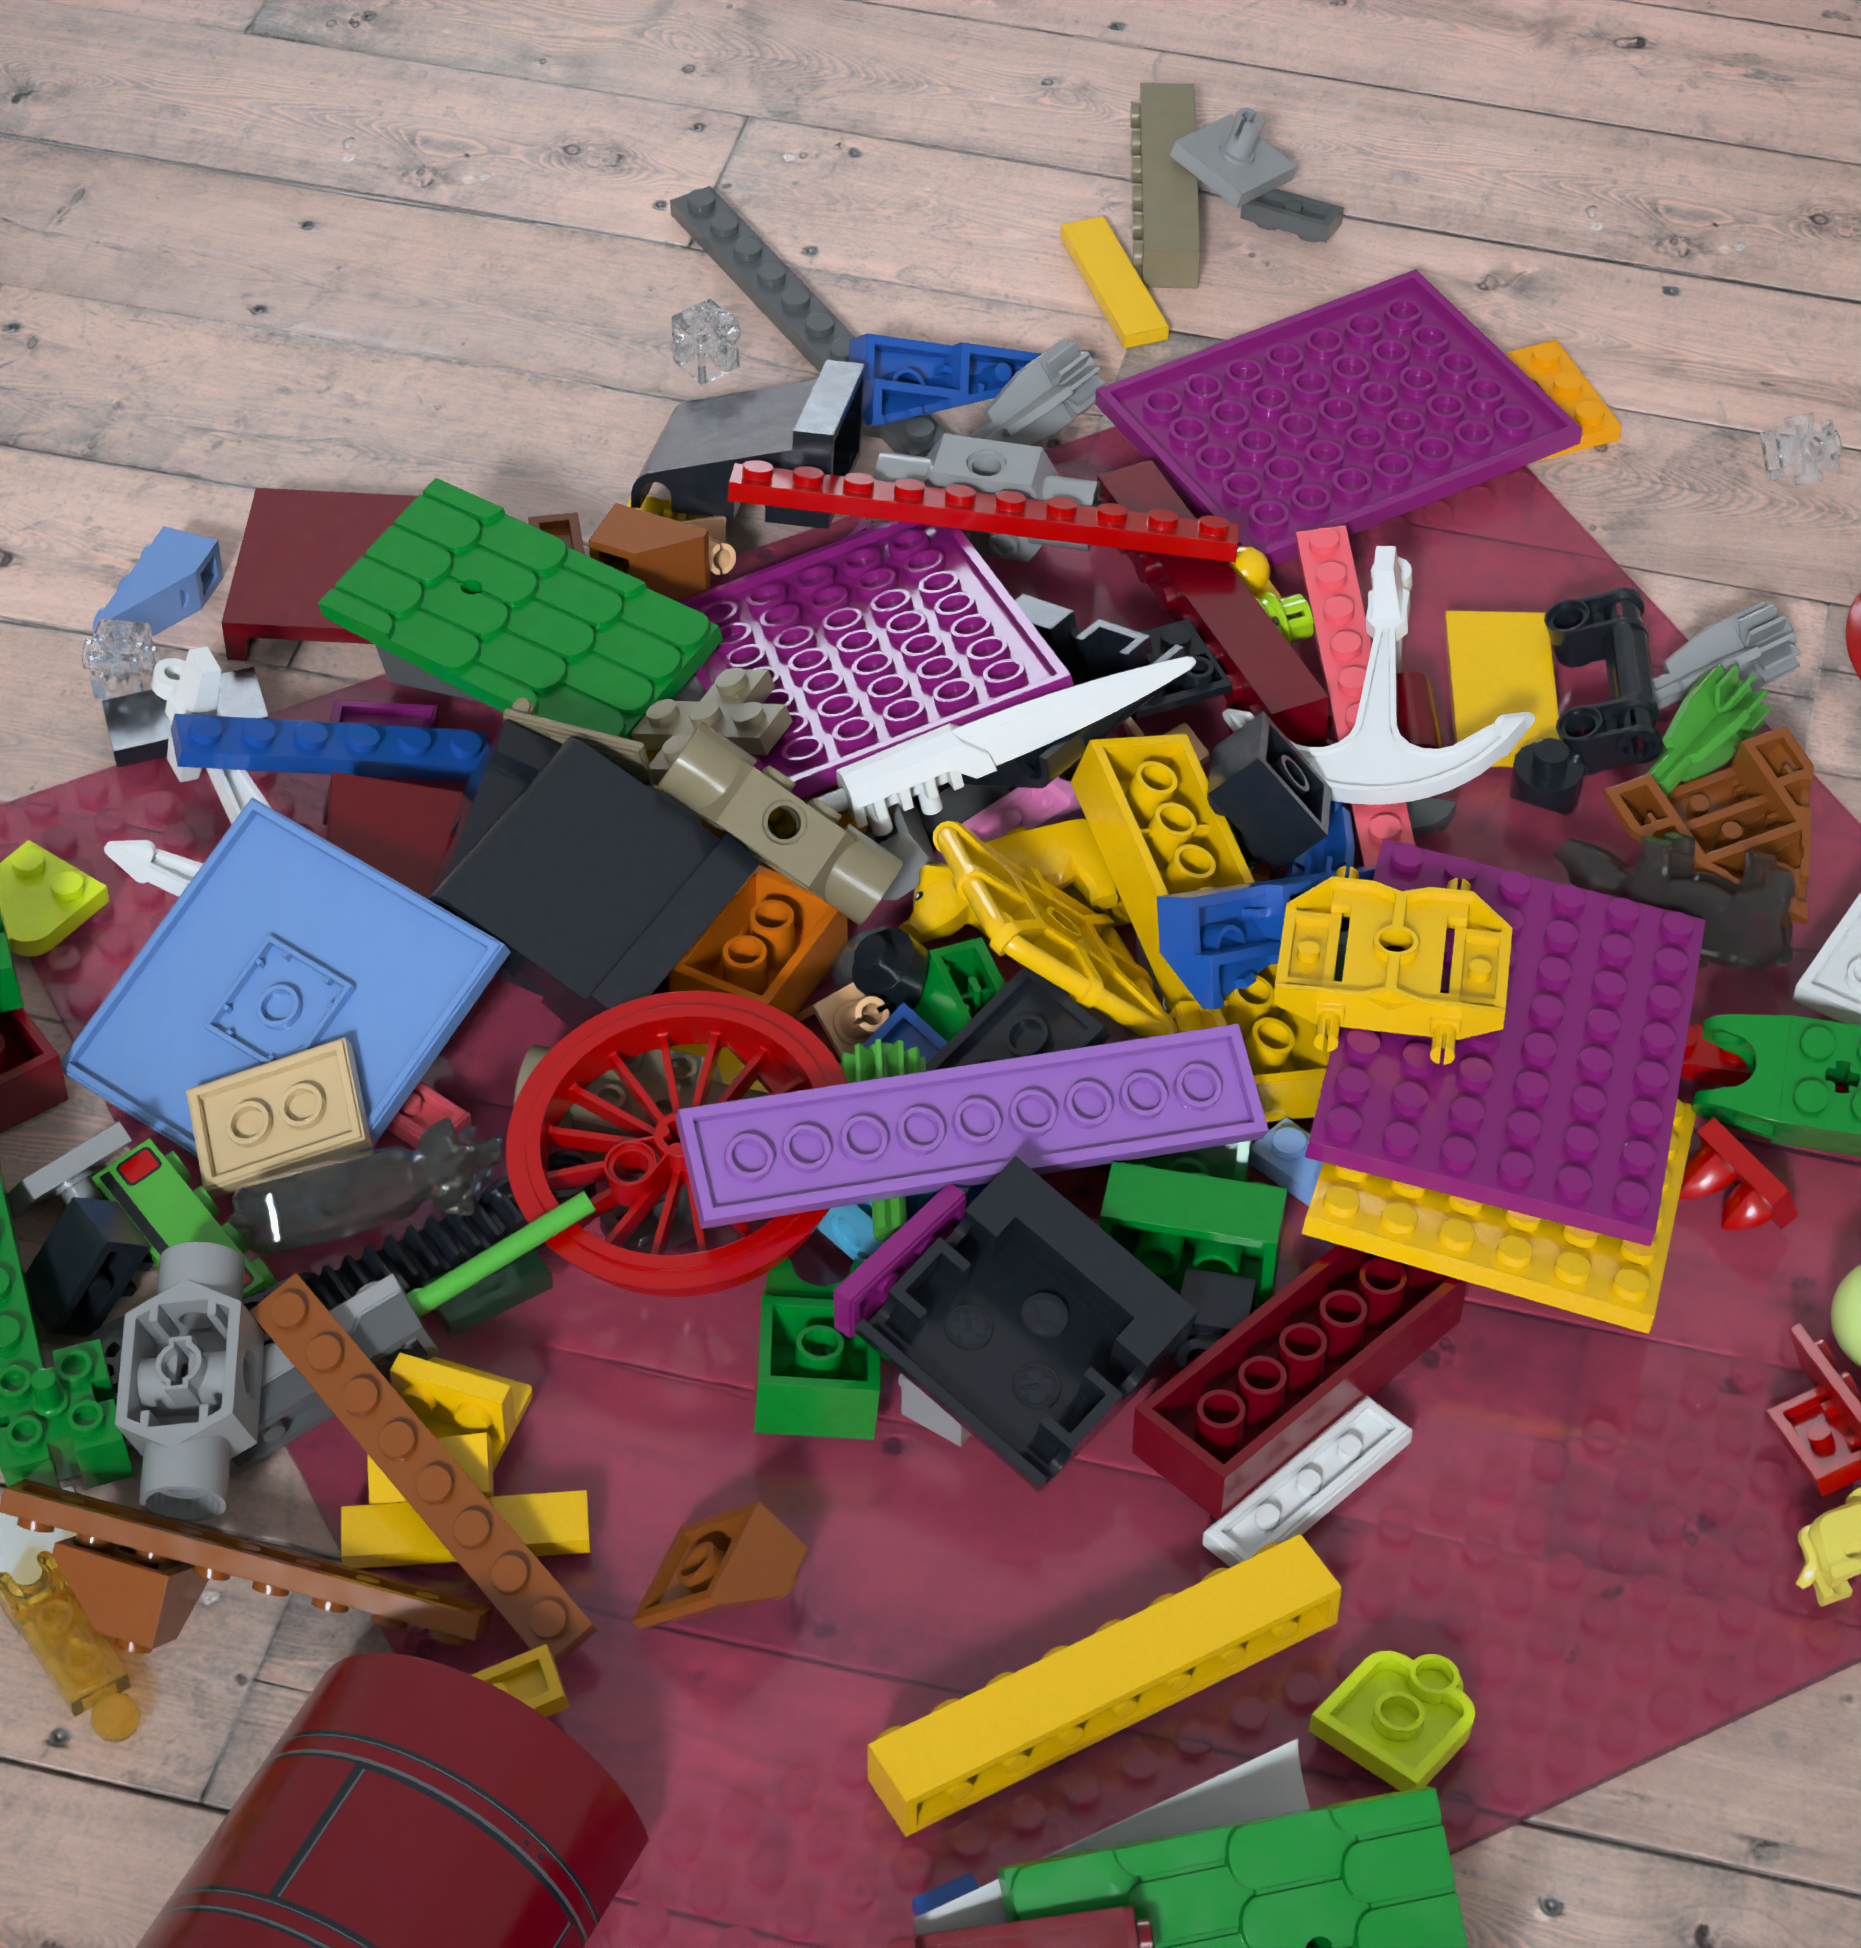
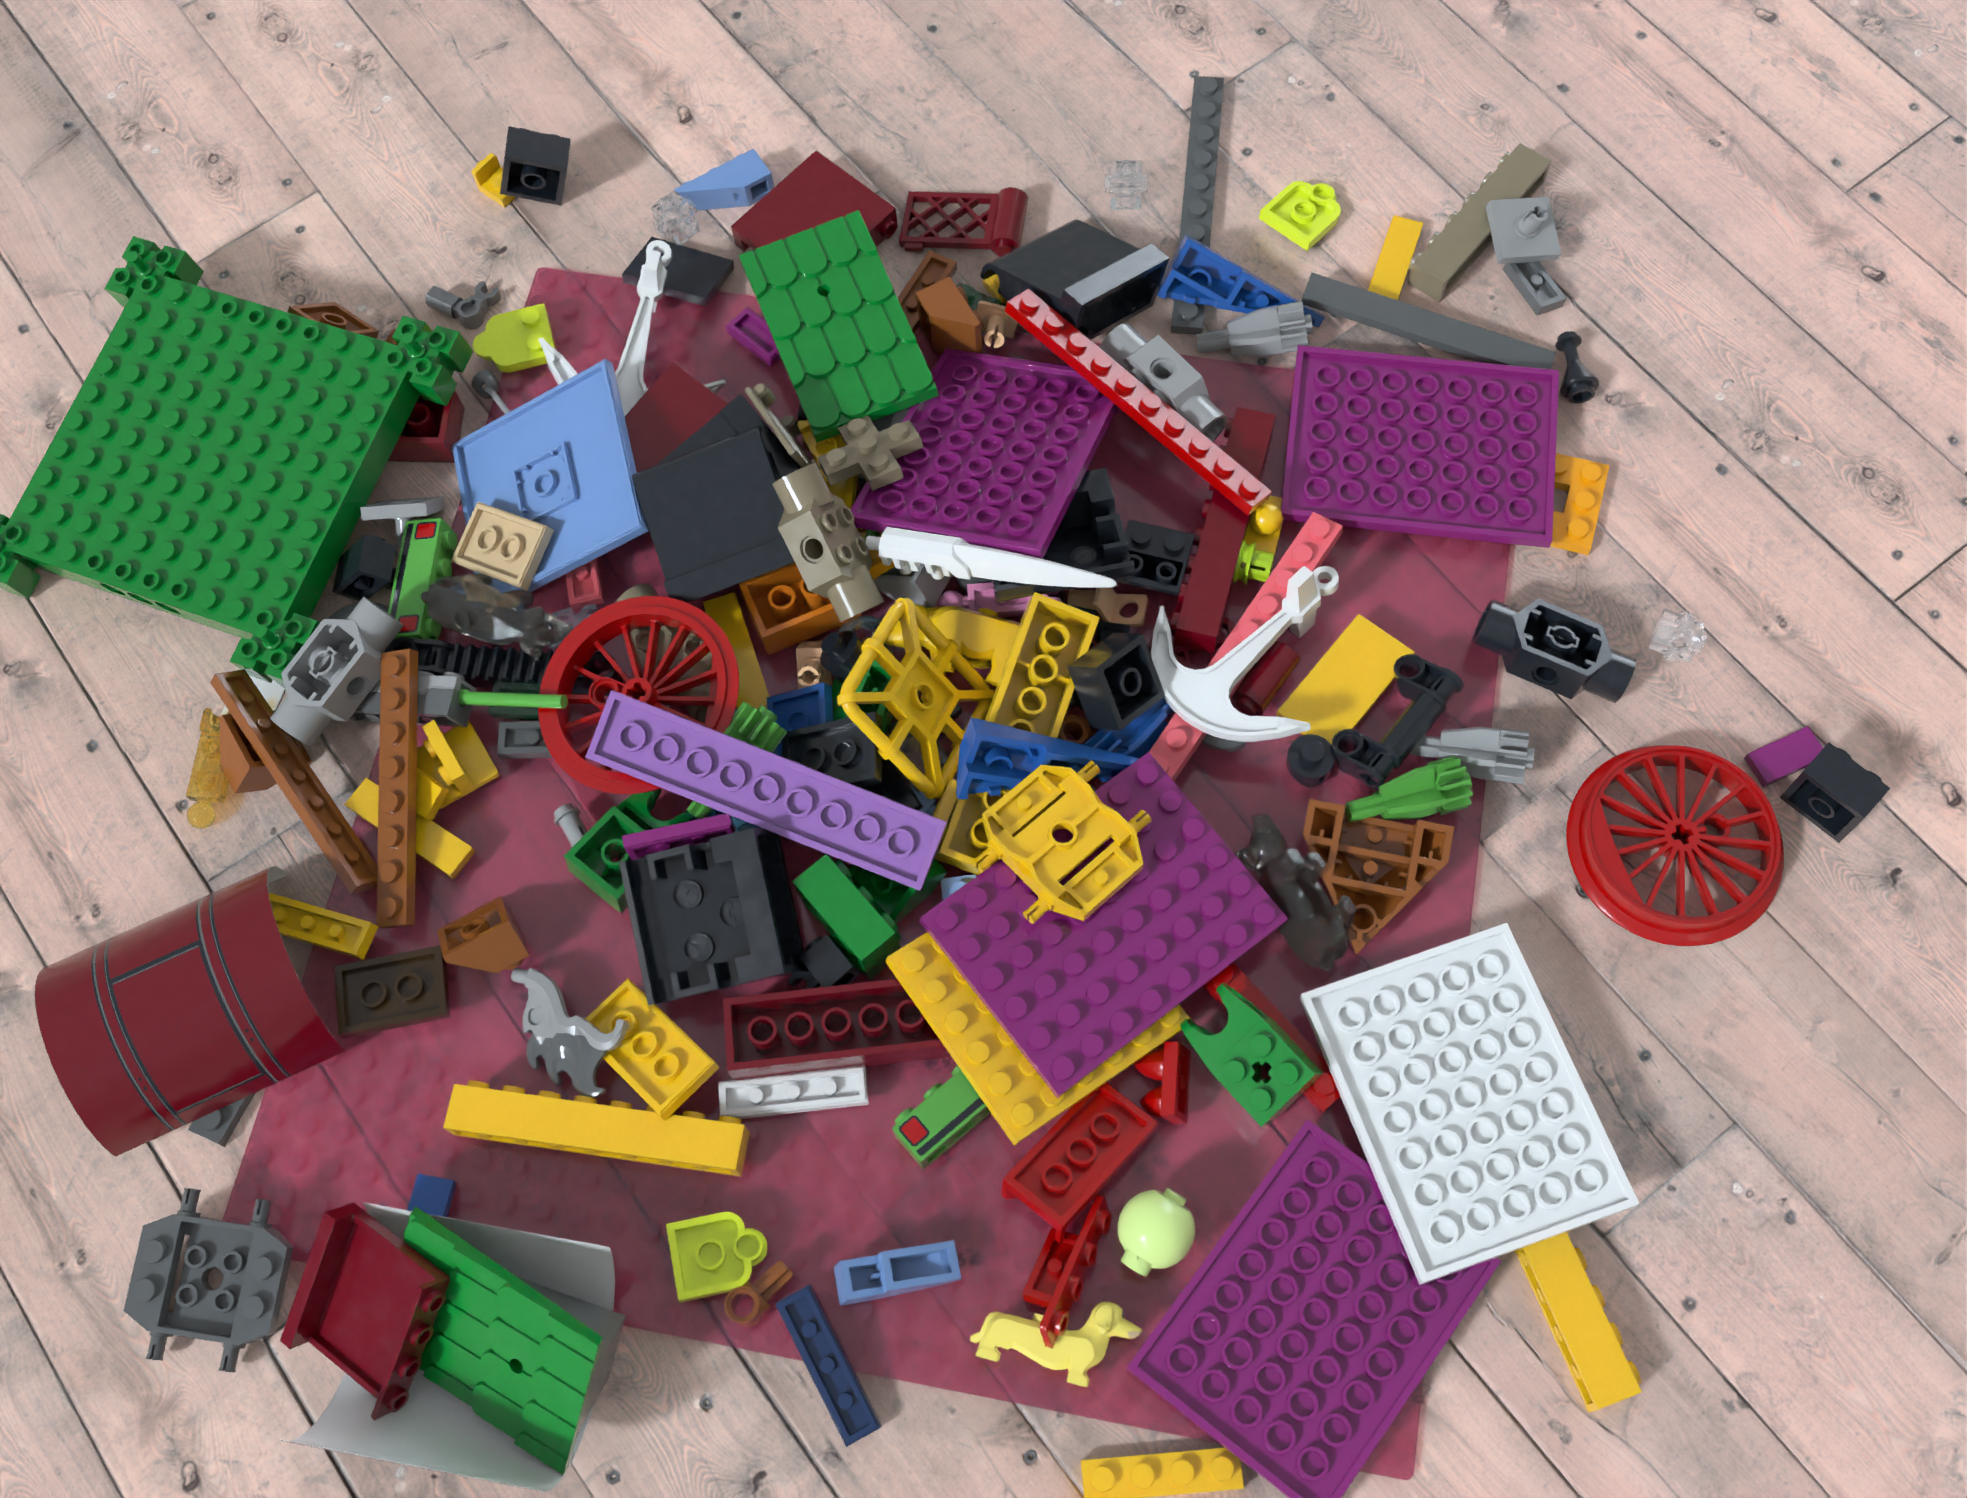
camera: 45 degrees right, 20 degrees up
blue plate [171,714,489,782] -> none
none -> dark brown plate [334,946,451,1038]
none -> dark grey hinge [471,370,511,414]
none -> dark grey plate [497,721,553,759]
none -> piece [511,968,629,1098]
none -> light grey pin [554,803,588,847]
none -> yellow tile [585,978,720,1121]
none -> dark orange axle [724,1260,794,1327]
none -> dark blue tile [775,1284,882,1447]
none -> medium blue slope [834,1240,962,1306]
none -> bright green brick [892,1065,991,1170]
none -> dark red piece [899,187,1028,257]
none -> red plate [1001,1083,1159,1244]
none -> neon yellow plate [1259,181,1341,251]
none -> dark grey tile [1301,272,1556,369]
none -> black brick [1472,599,1636,703]
none -> black piece [1555,331,1599,404]

